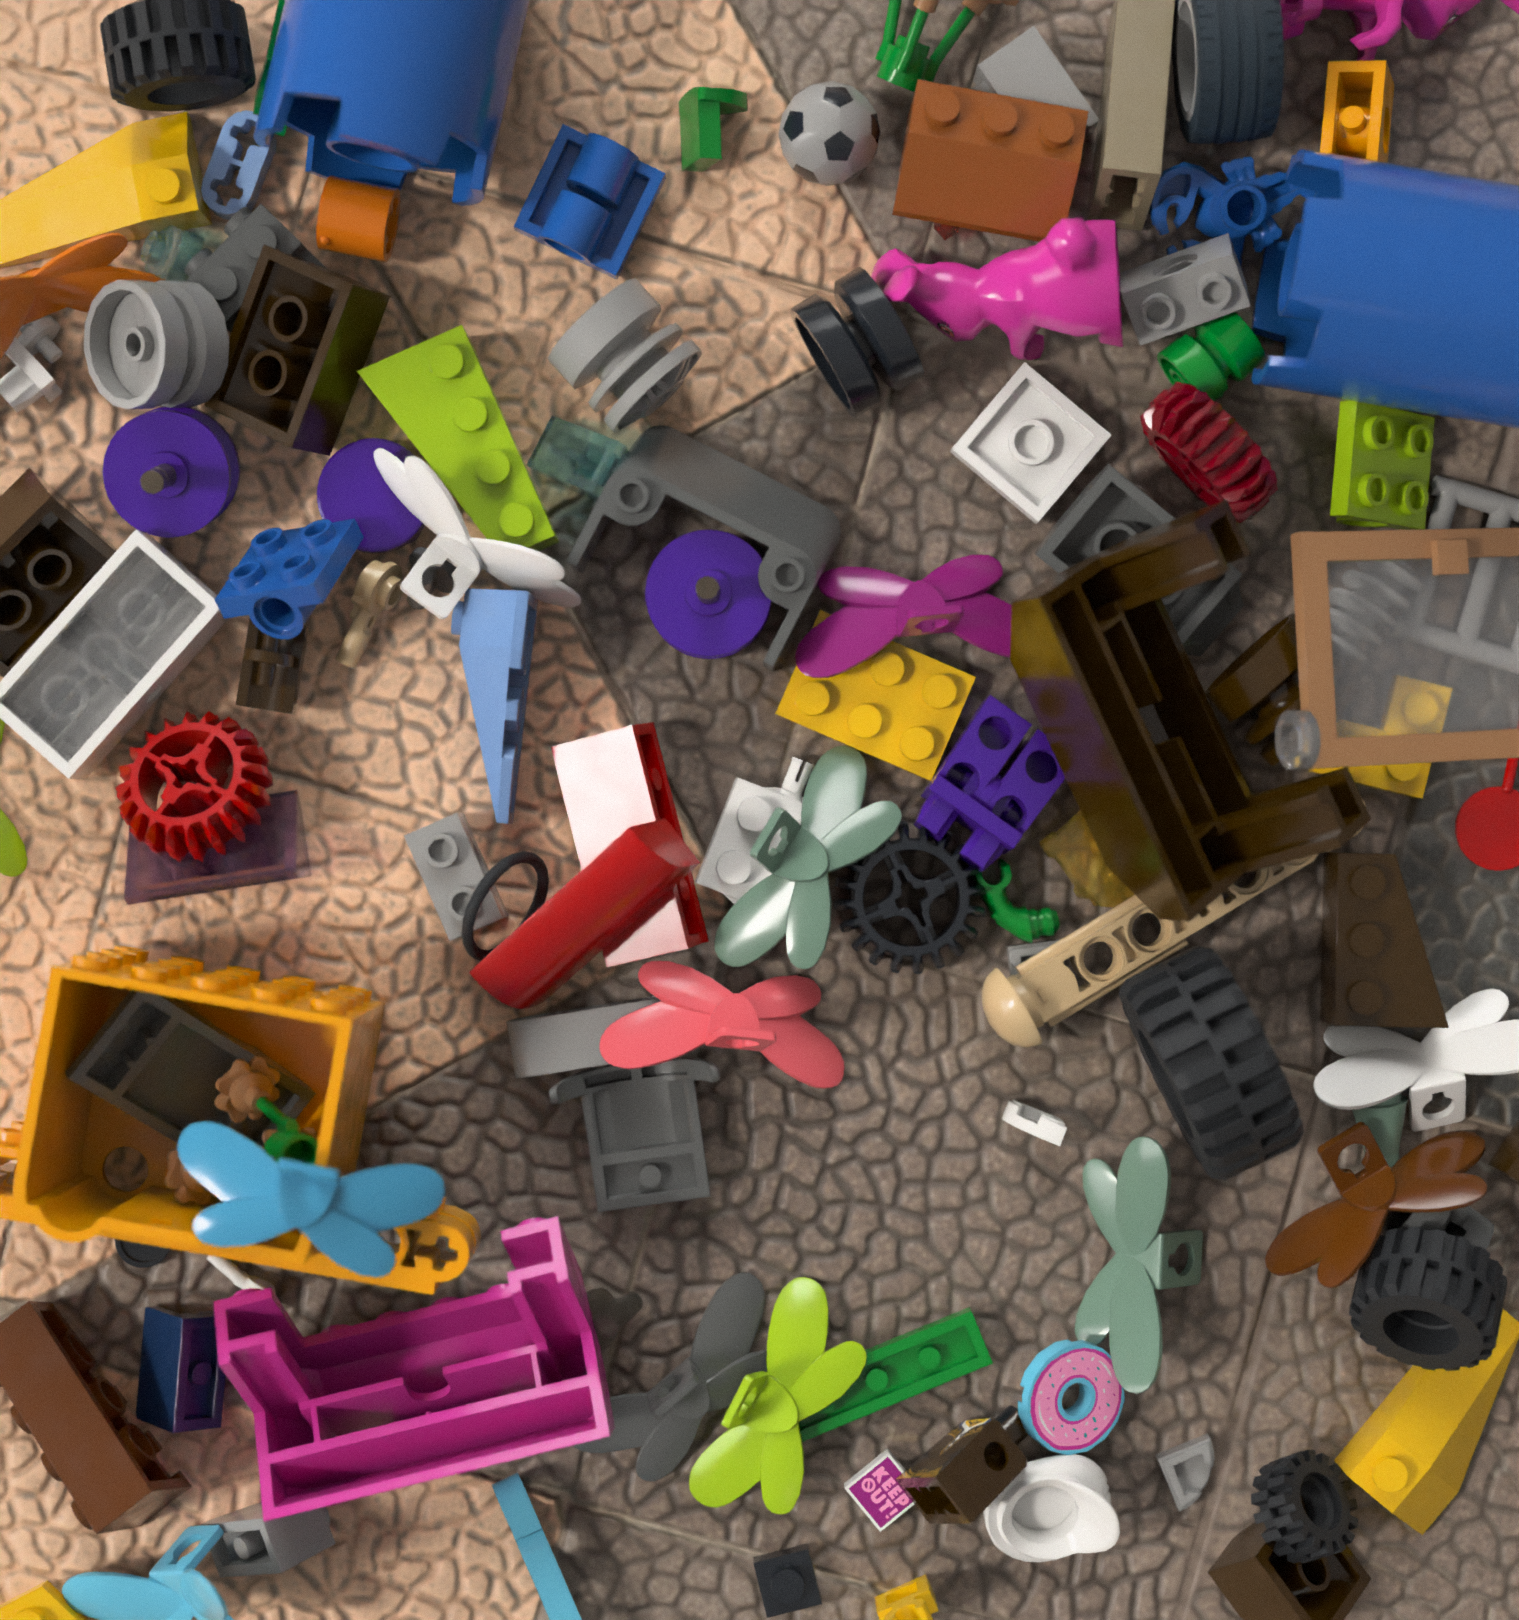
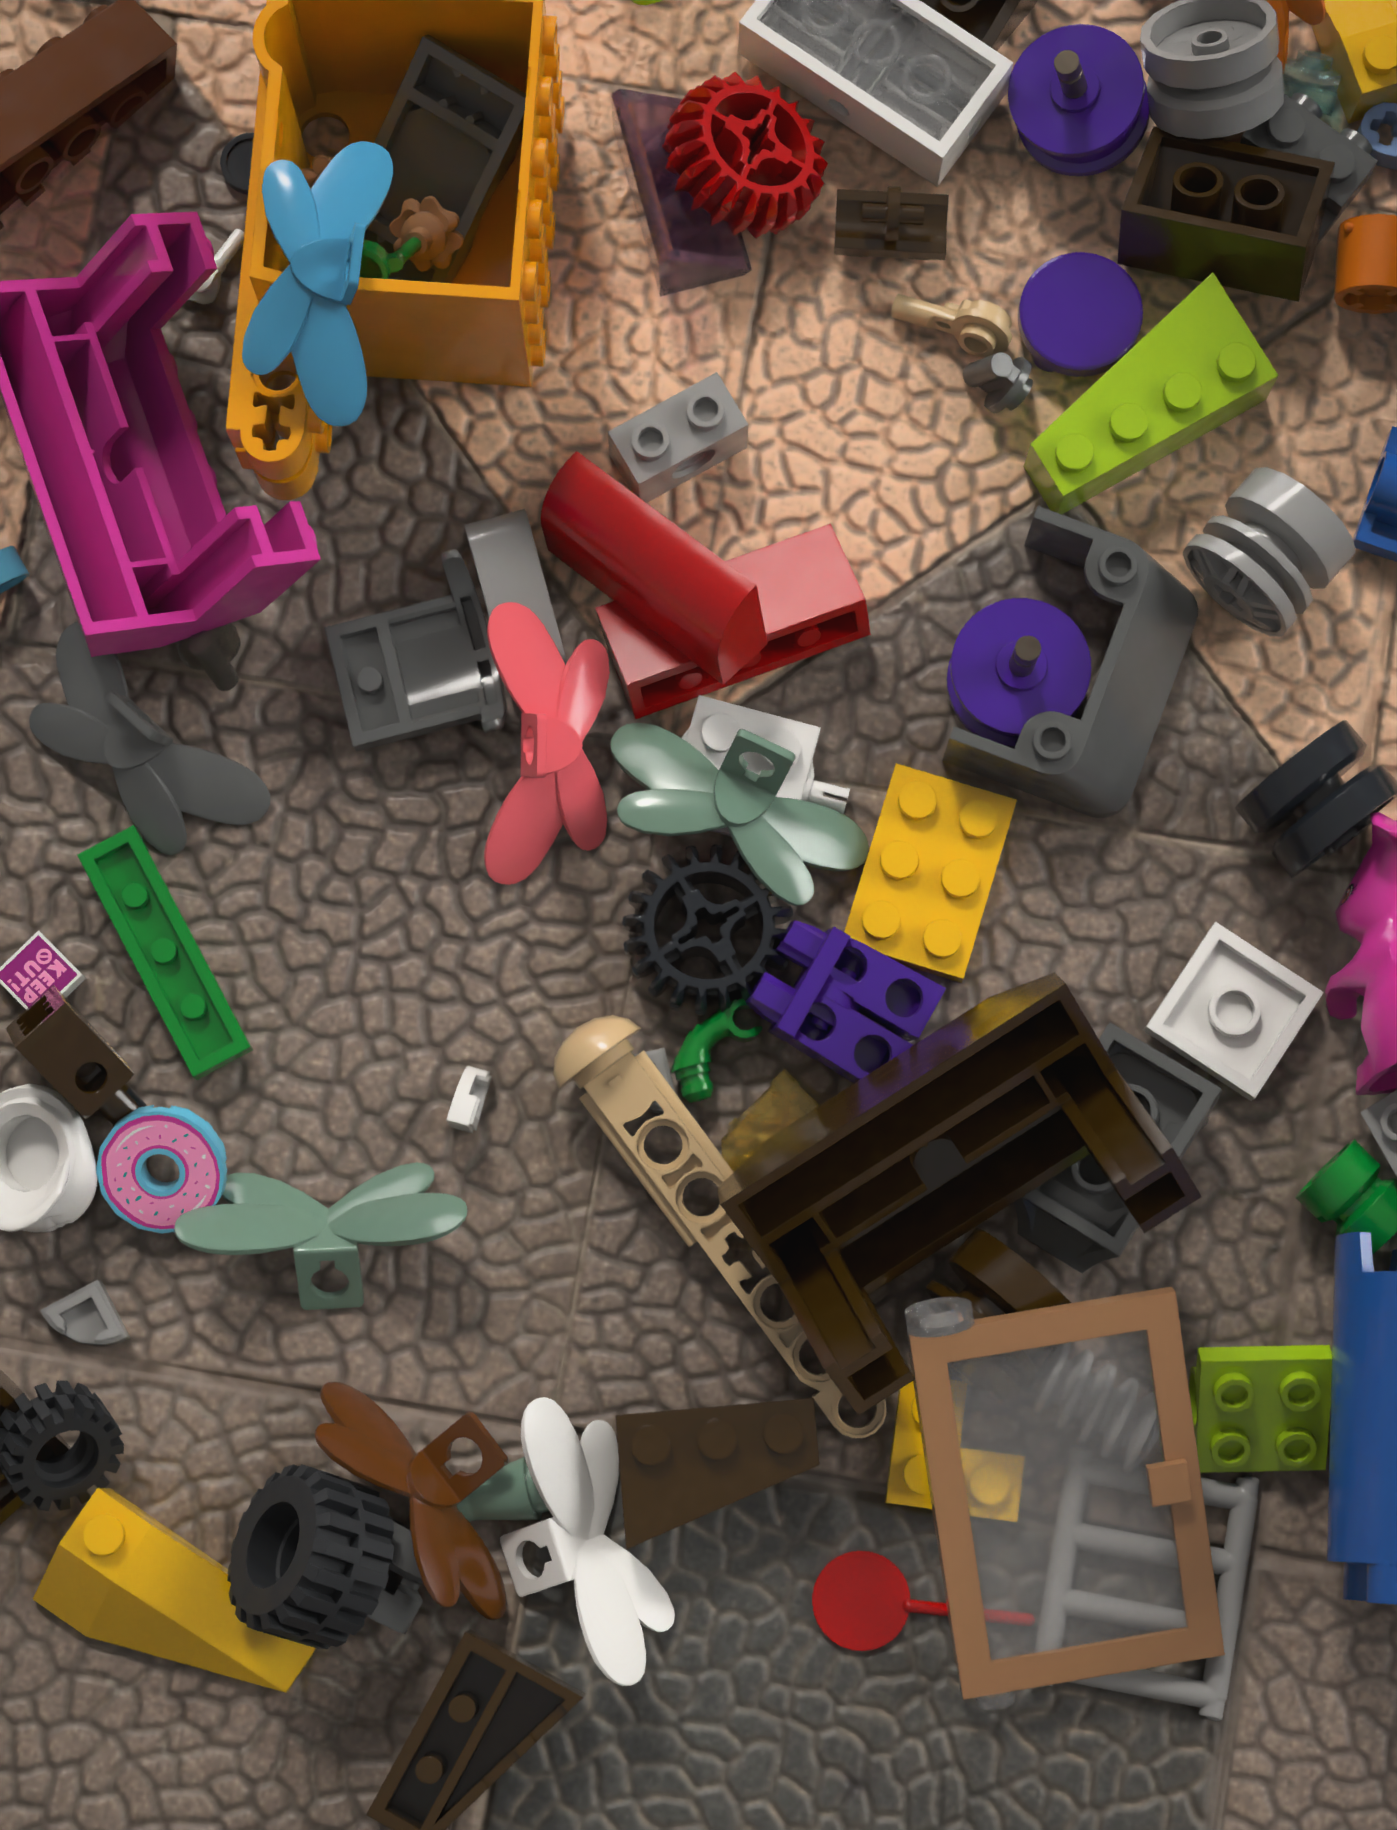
camera: 85 degrees right, 10 degrees down
dark blue panel [136,1306,226,1433] -> none
blue plate [214,518,364,639] -> none
white piece [374,448,581,619] -> none
medium blue wedge [451,588,538,824] -> none
black tyre [461,851,549,961] -> none
clear light blue slope [526,416,628,502] -> none
lime piece [689,1277,867,1515] -> none
magenta piece [795,555,1011,678] -> none
black tyre [1119,946,1304,1180] -> none
dark red gear [1140,382,1278,523] -> none

